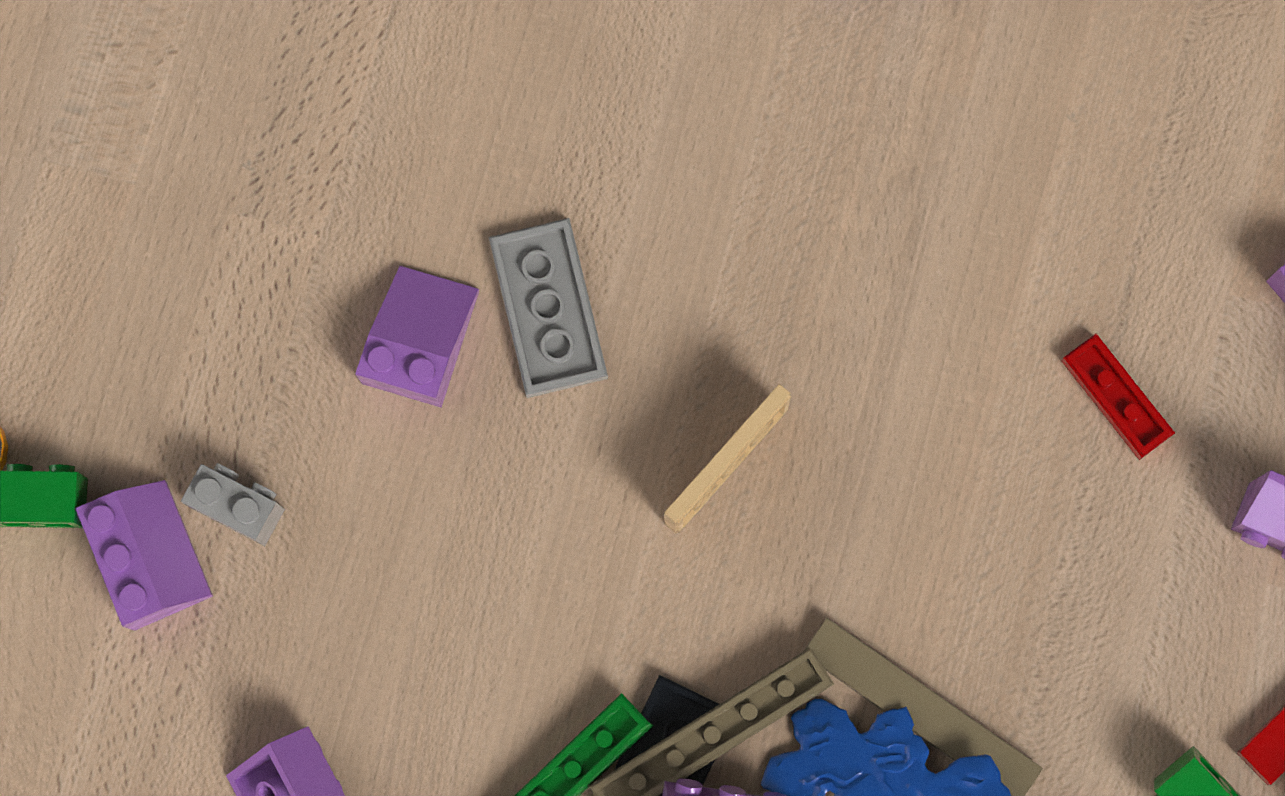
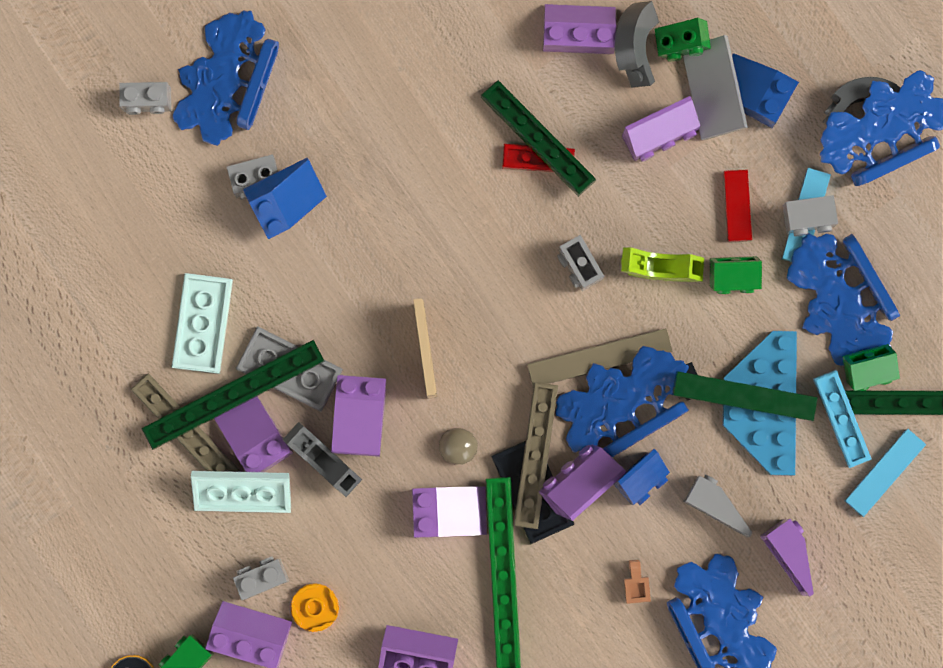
camera: 55 degrees left, 5 degrees up
none -> dark tan tile [131,373,241,472]
none -> dark green tile [141,340,325,450]
none -> light aqua tile [172,273,233,374]
none -> light aqua tile [191,471,291,513]
none -> light grey brick [227,154,279,200]
none -> blue slope [243,157,327,239]
none -> dark grey arch [282,422,362,497]
none -> light orange tile [290,583,339,632]
none -> medium lavender slope [331,375,386,457]
none -> slope [412,487,487,538]
none -> dark tan hair [439,428,478,465]
none -> dark green tile [481,80,596,197]
none -> light grey brick [557,235,604,291]
none -> lime arch [621,247,704,282]

